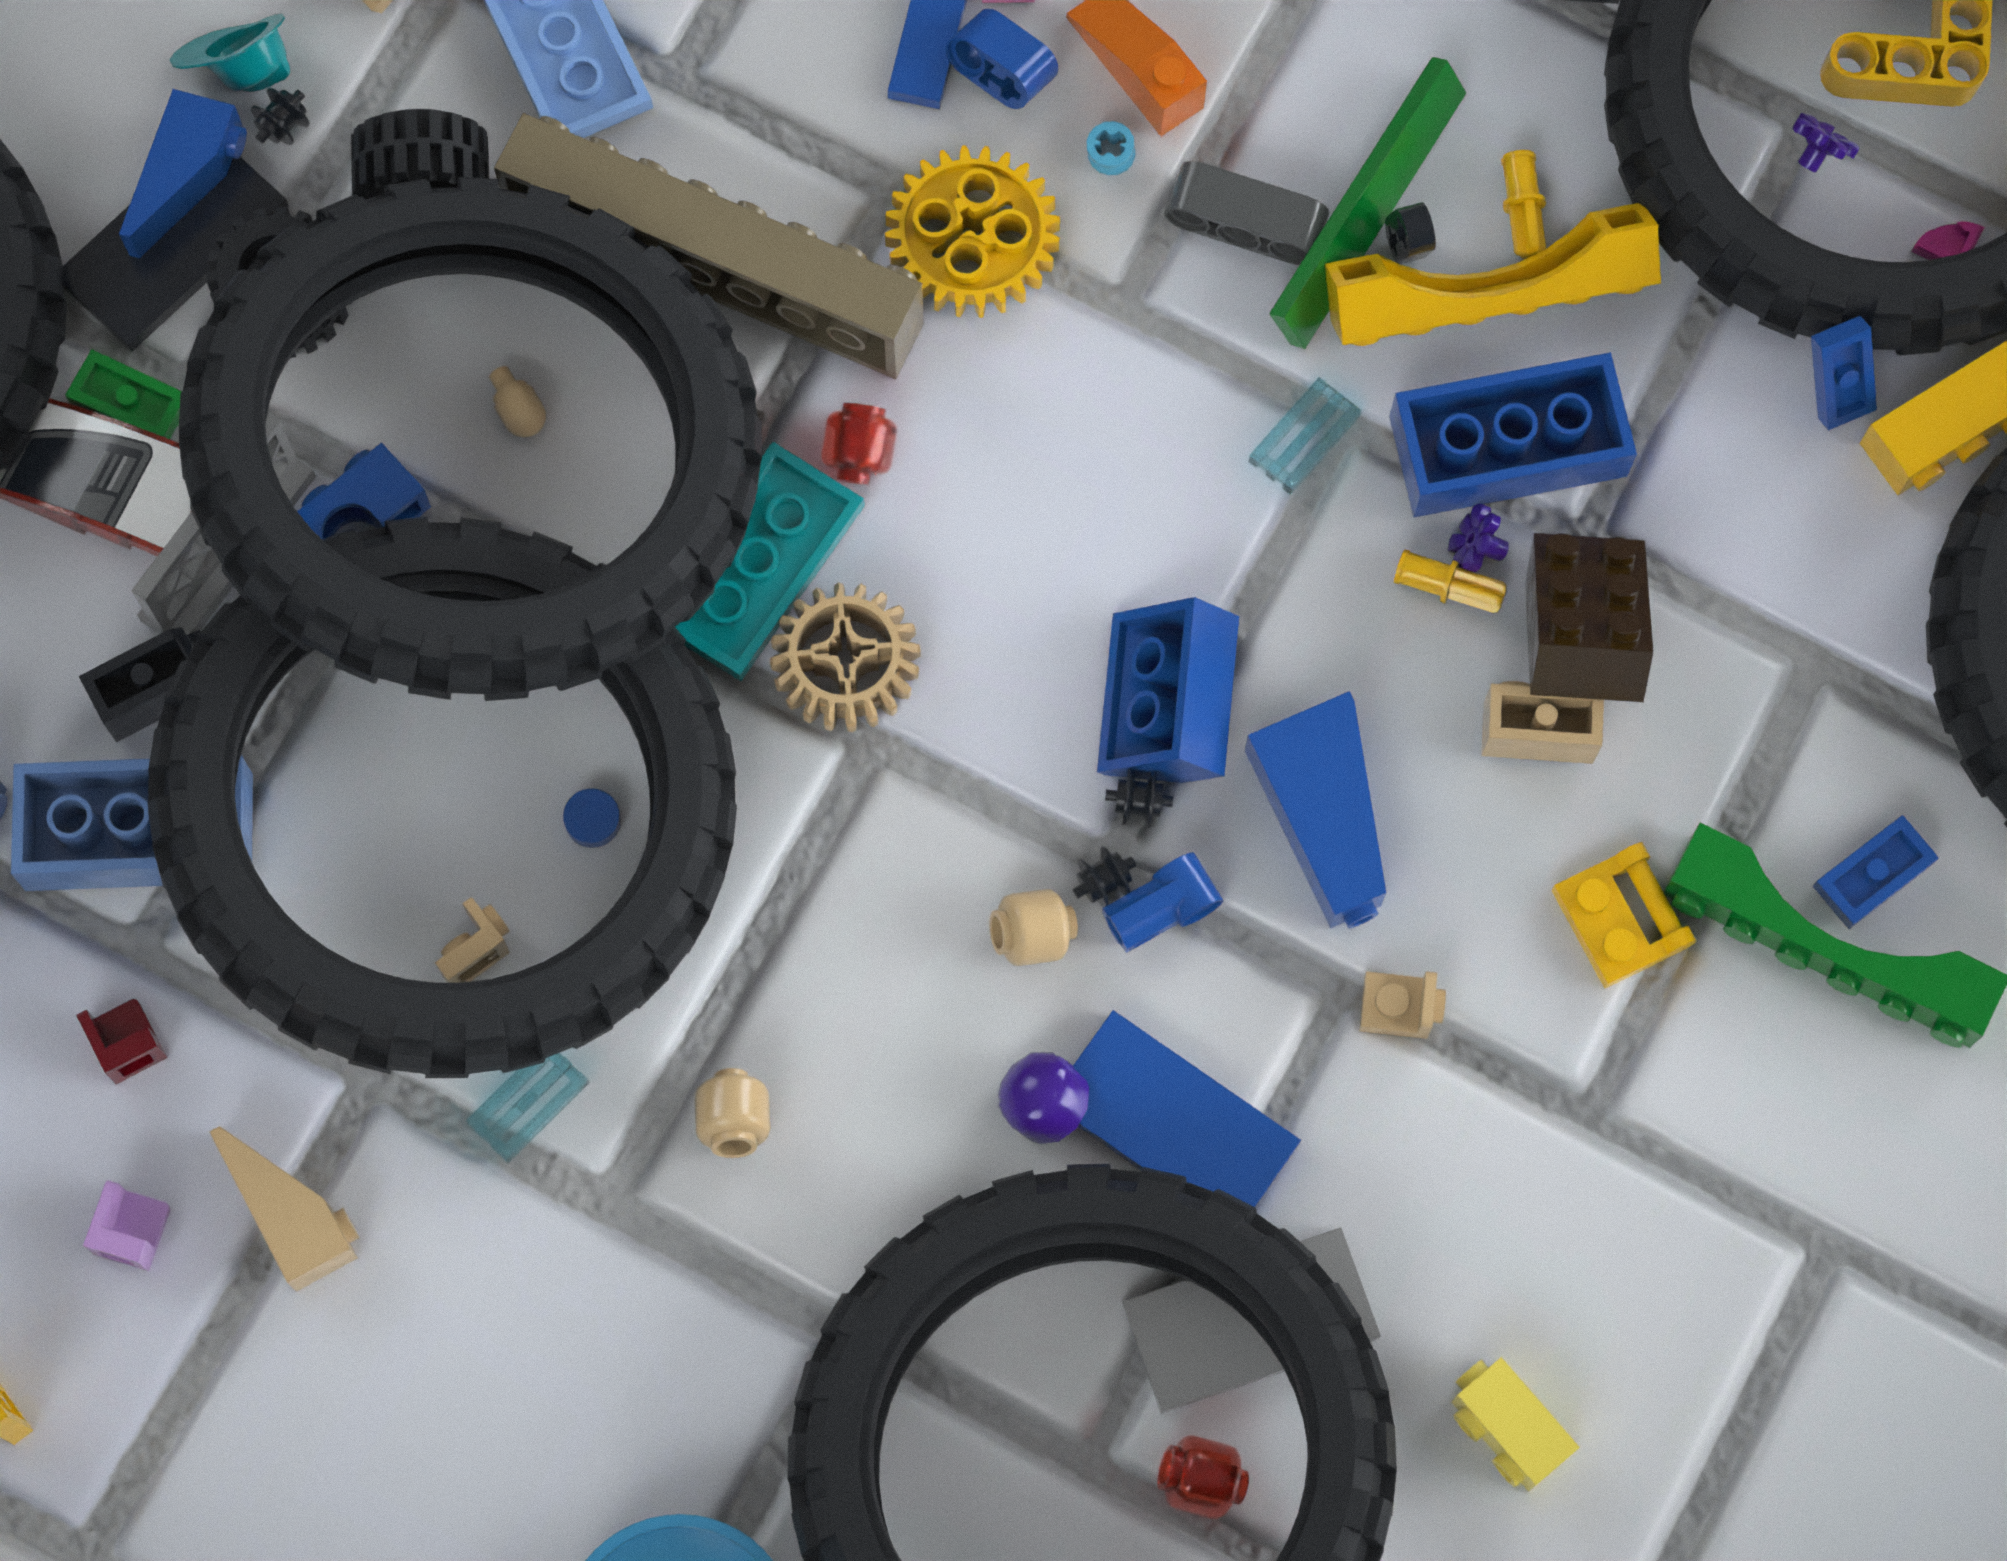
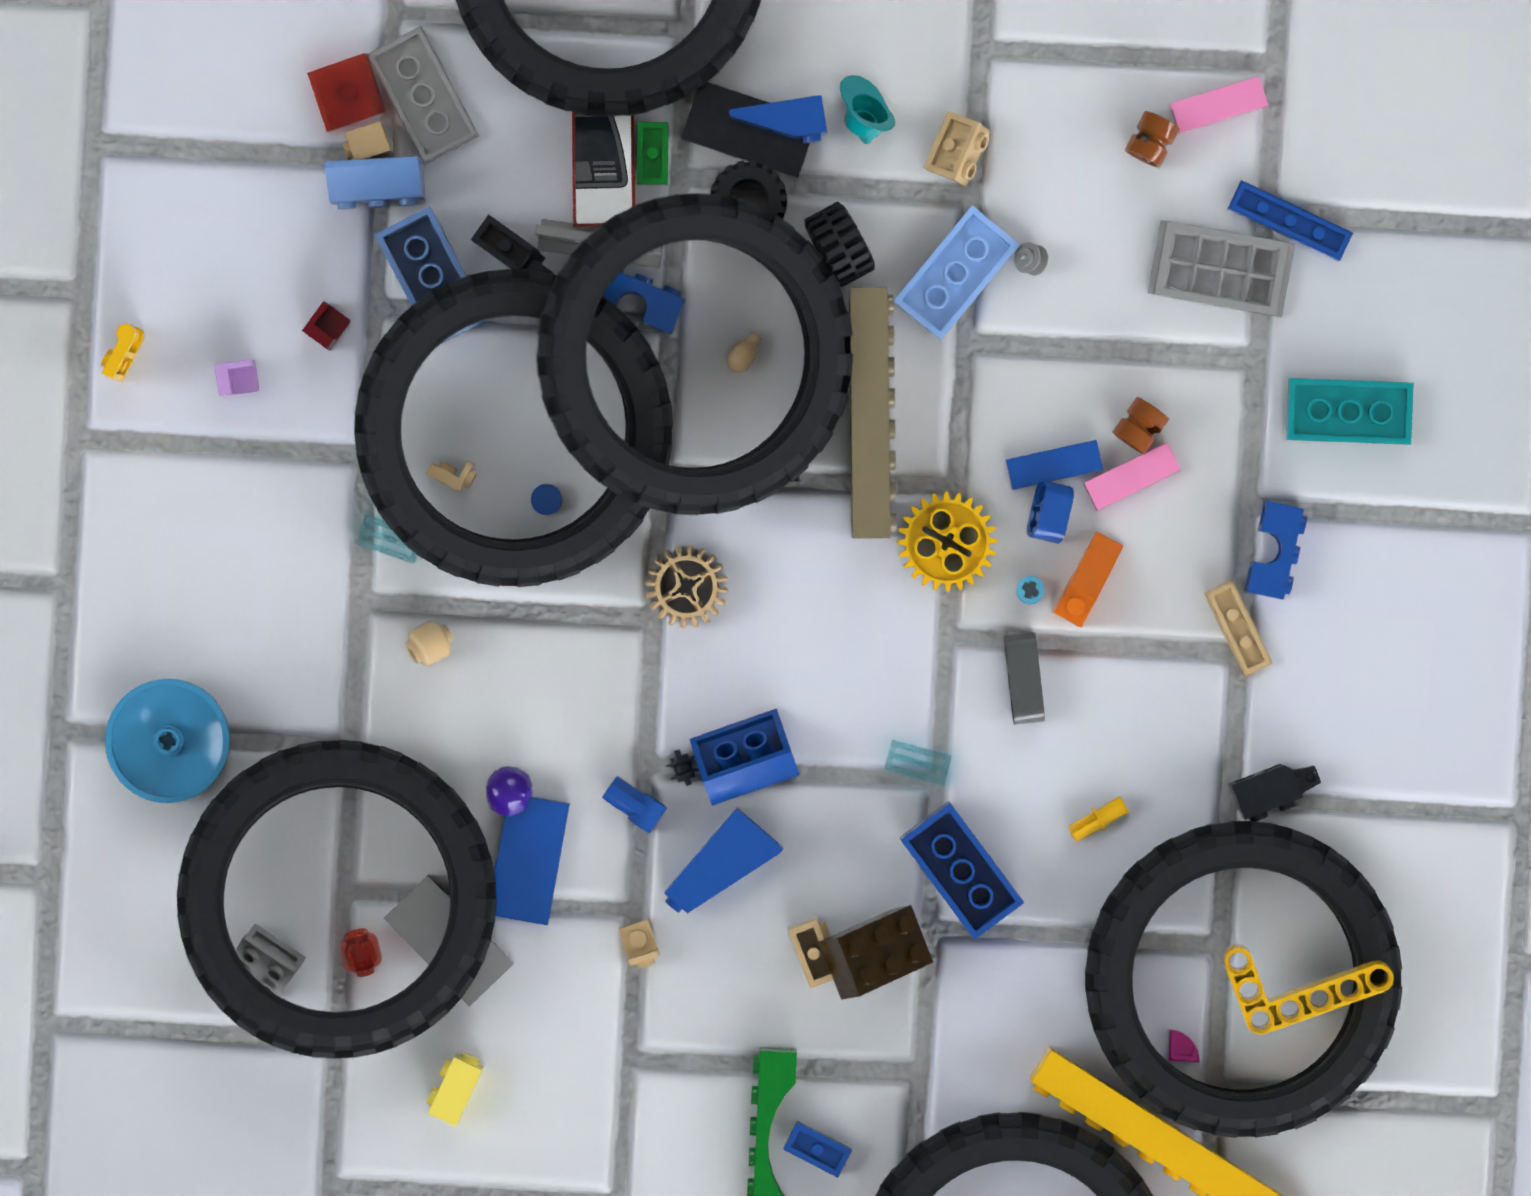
camera: 65 degrees right, 15 degrees up
tan slope [209,1126,360,1292] -> none
black wheel [250,88,310,145] -> none
teal plate [675,442,865,681] -> none
clear red head [821,402,897,485] -> none
tan head [989,889,1078,966] -> none
black wheel [1072,846,1136,908] -> none
green tile [1269,57,1466,349] -> none
yellow arch [1325,203,1661,346] -> none
black beam [1385,202,1436,264] -> none
yellow axle [1394,549,1507,613] -> none
dark purple plant [1448,503,1509,573] -> none
yellow plate [1551,842,1697,989] -> none
dark purple plant [1792,112,1860,173] -> none
blue plate [1811,316,1877,431] -> none

